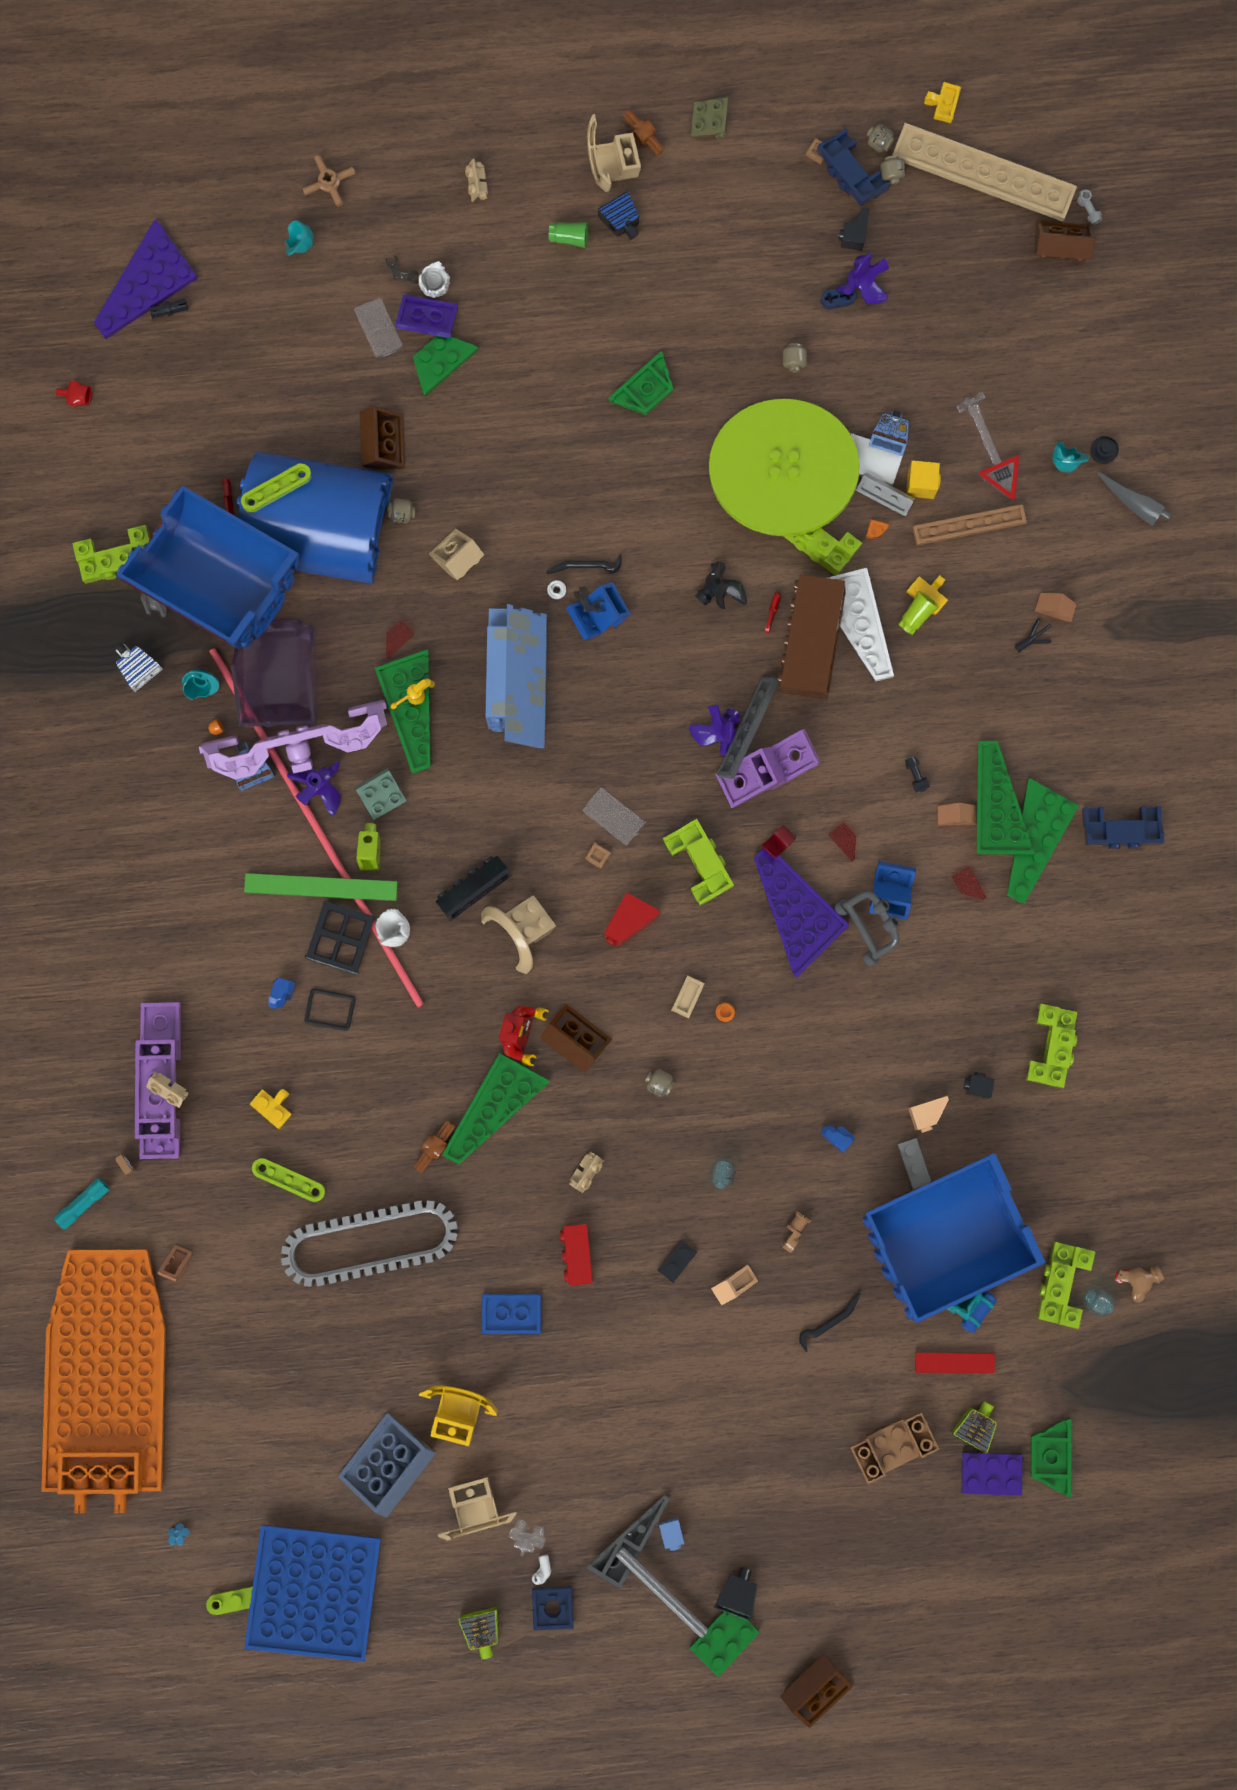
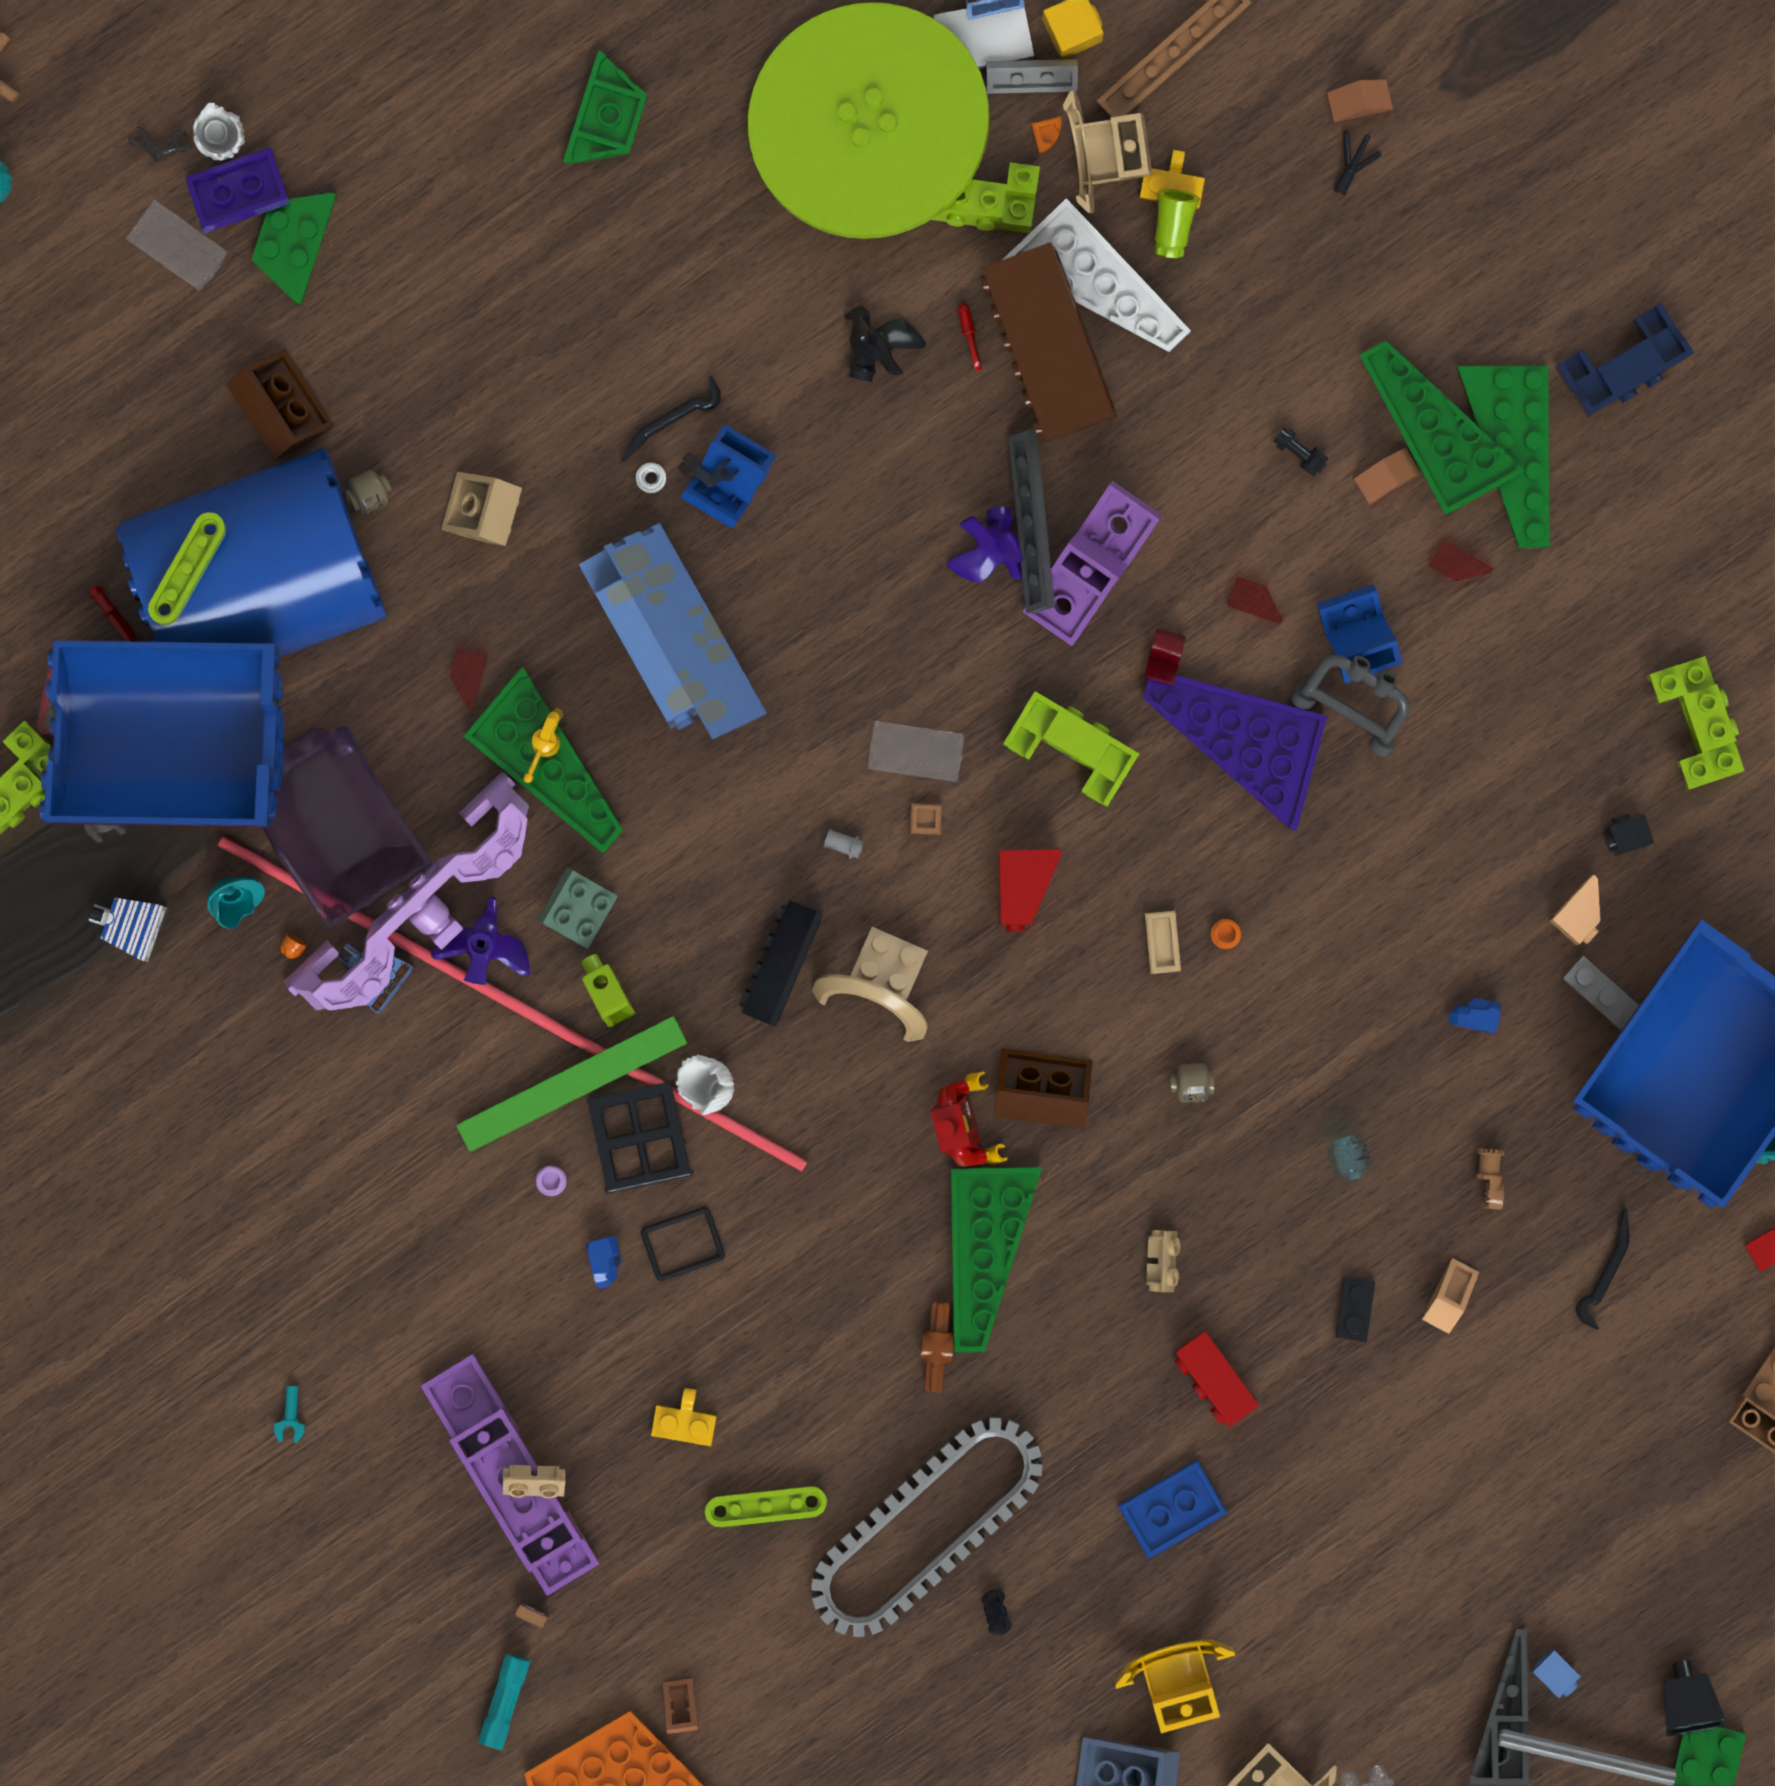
camera: 30 degrees left, 5 degrees up
none -> teal bar [274,1385,306,1443]
none -> lavender tile [536,1166,567,1196]
none -> light grey pin [824,829,864,859]
none -> black piece [981,1589,1012,1636]
none -> tan piece [1063,90,1153,213]

